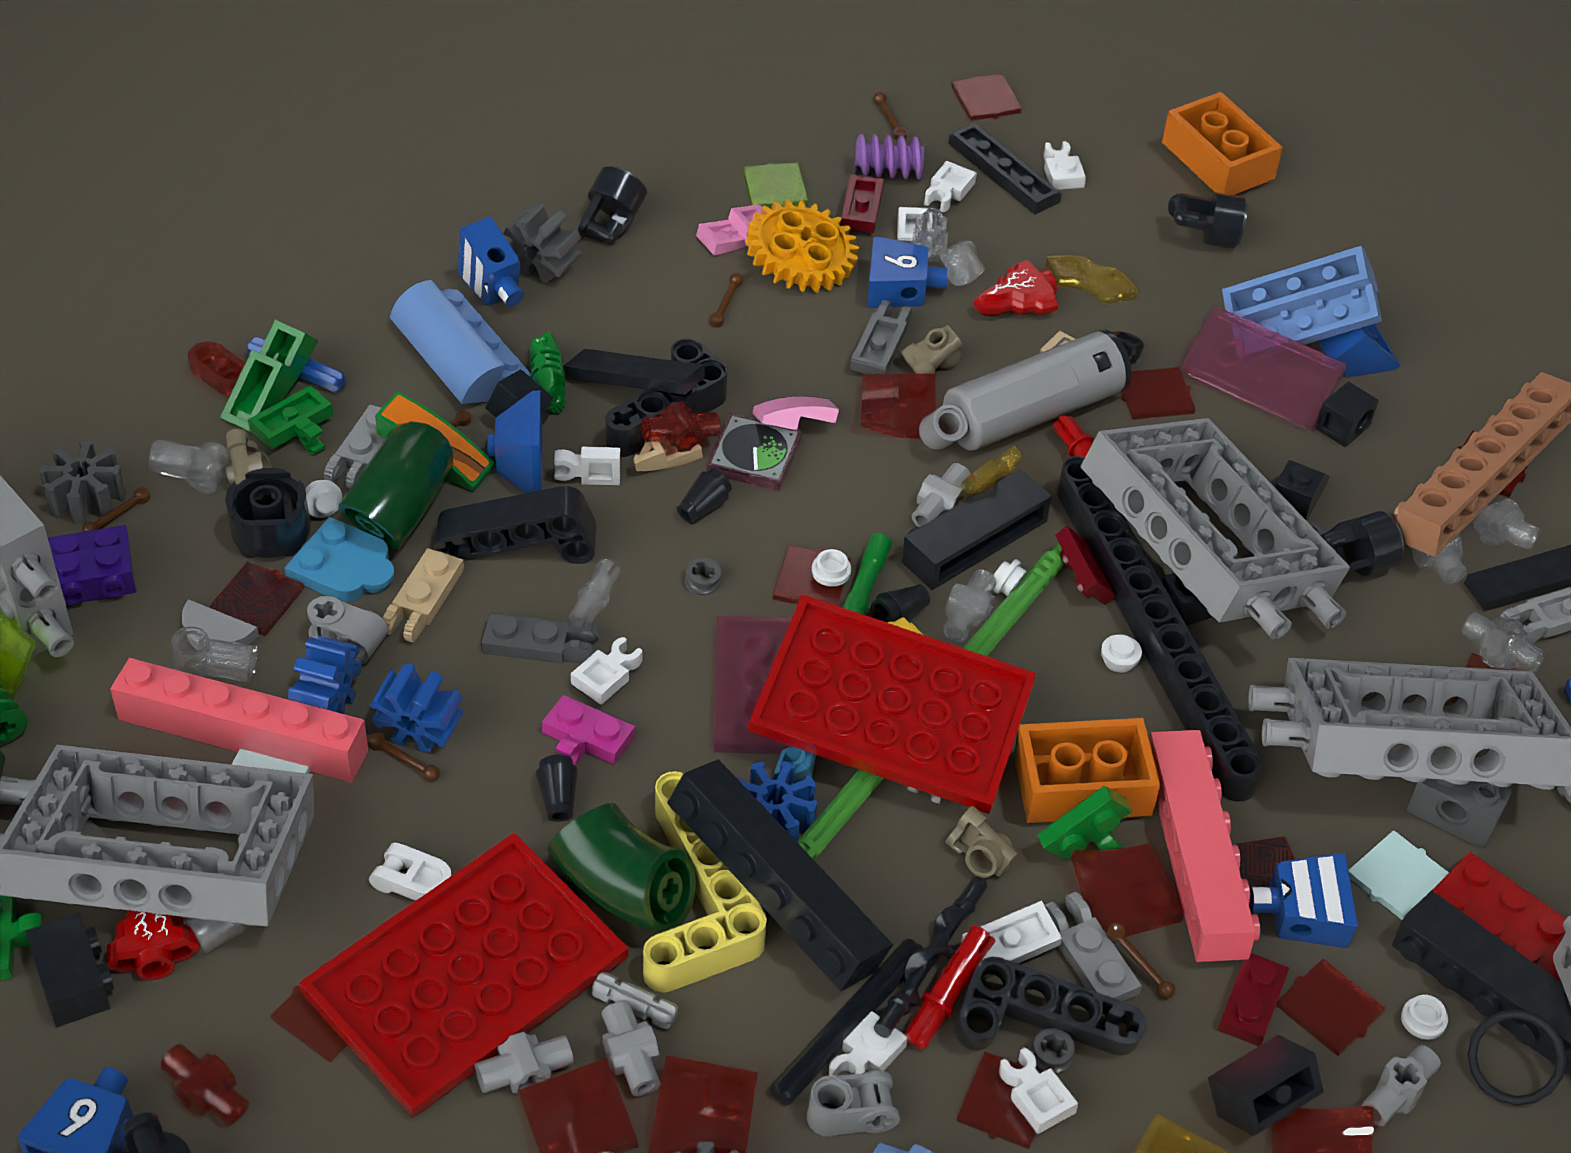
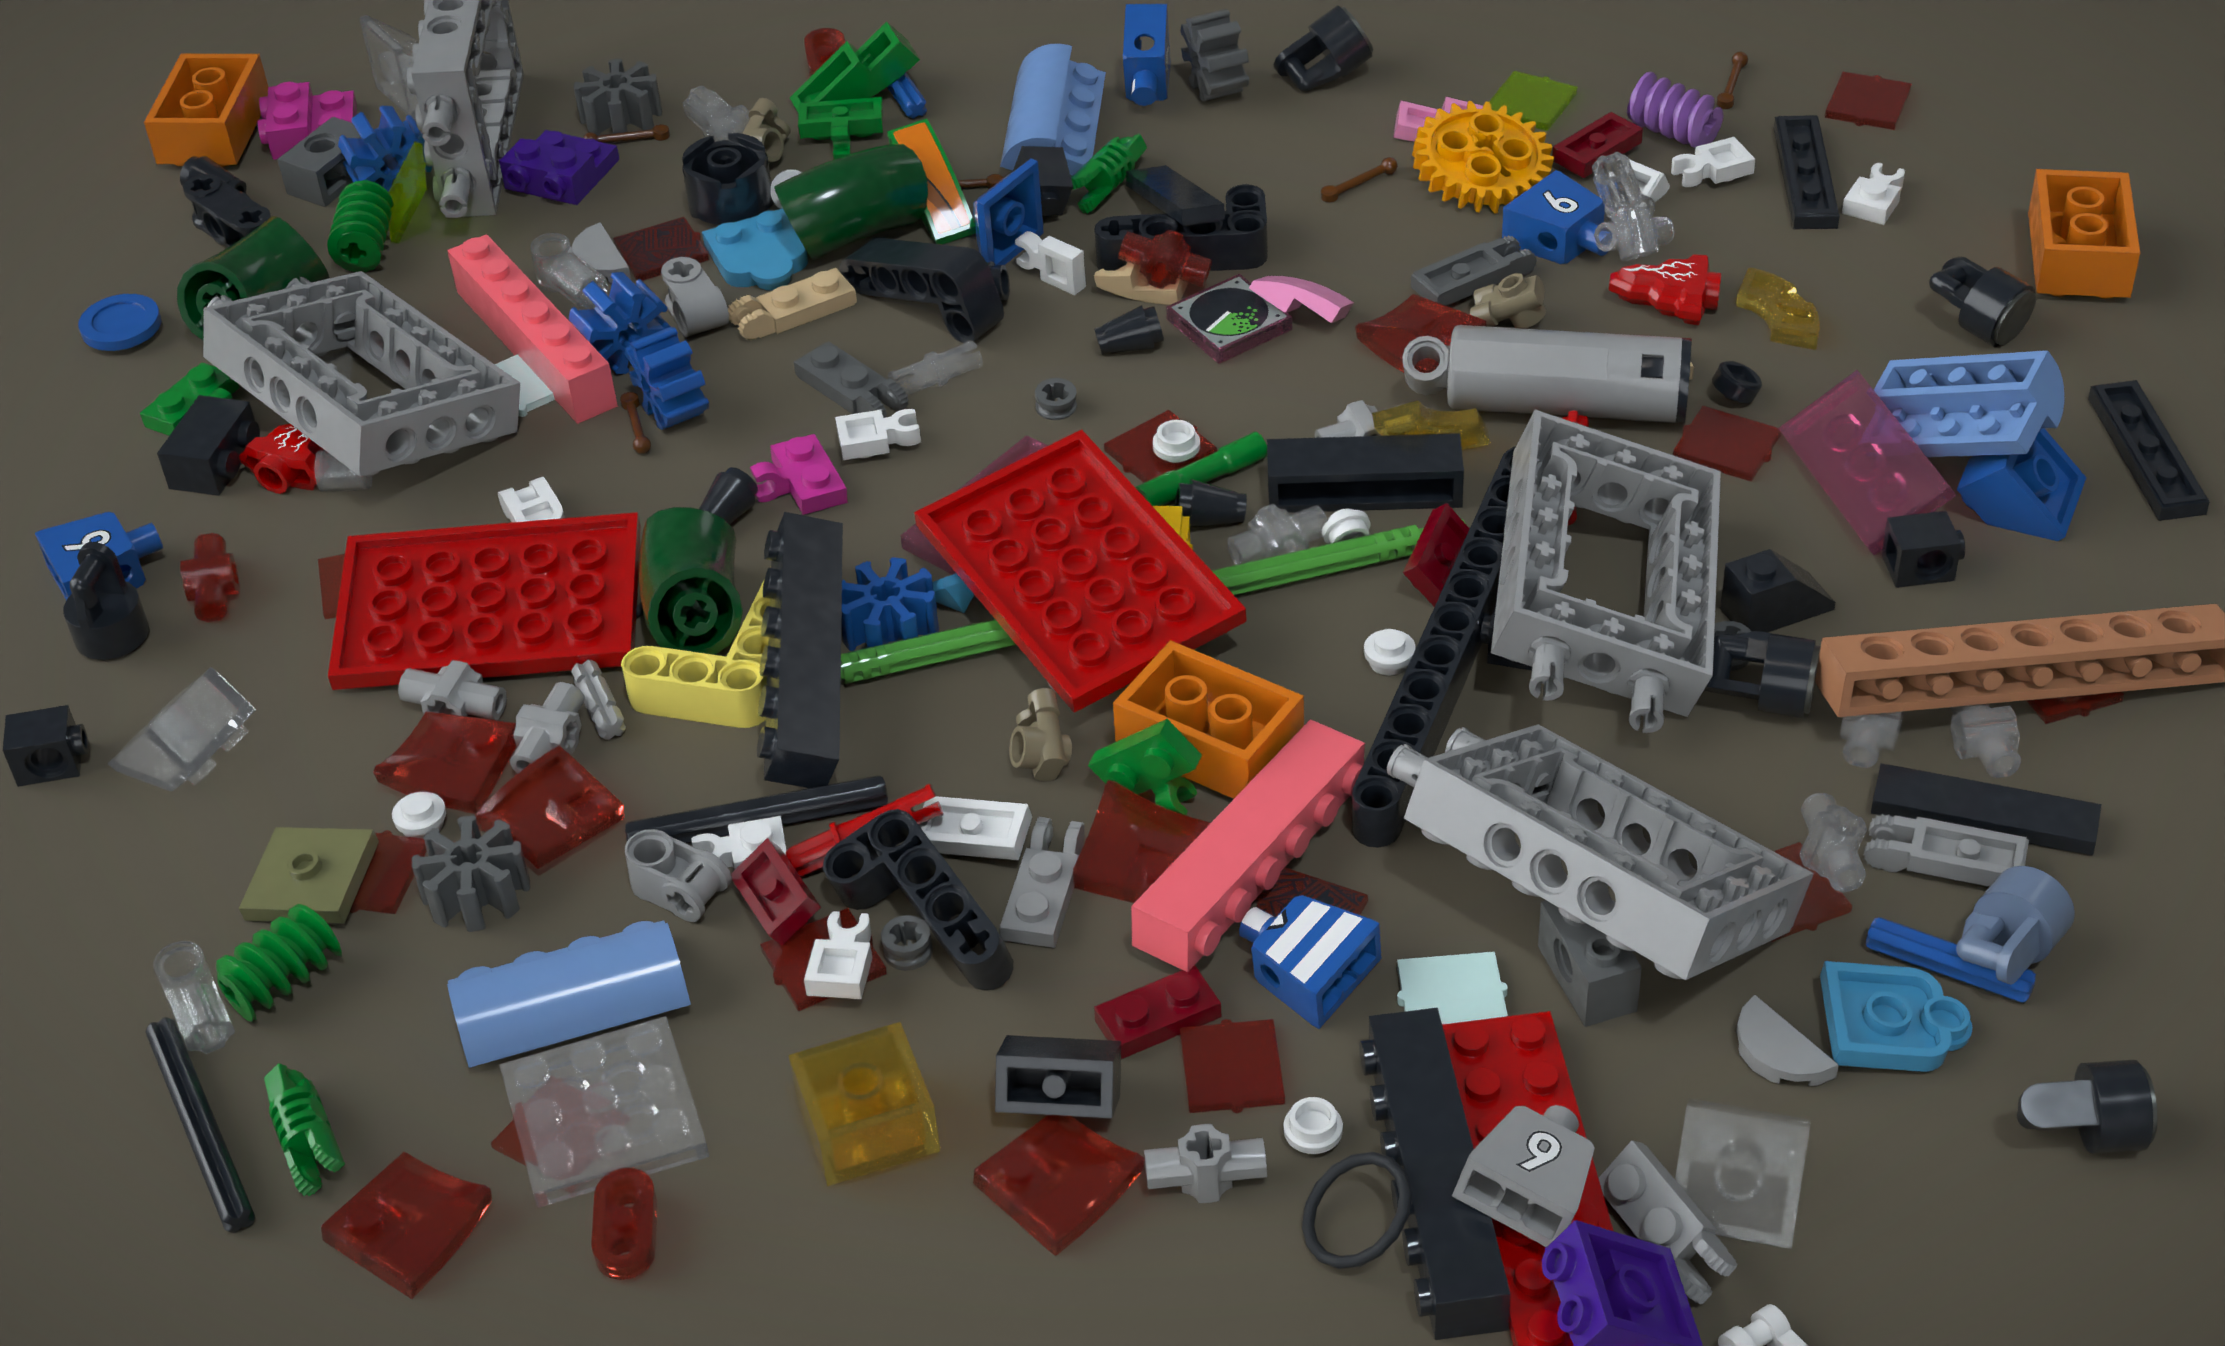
camera: 45 degrees right, 5 degrees down
black piece [874,877,987,1038] -> none
reddish brown hinge [1106,923,1175,999] -> none
none -> dark red plate [731,838,821,945]
none -> black tile [2088,380,2210,521]

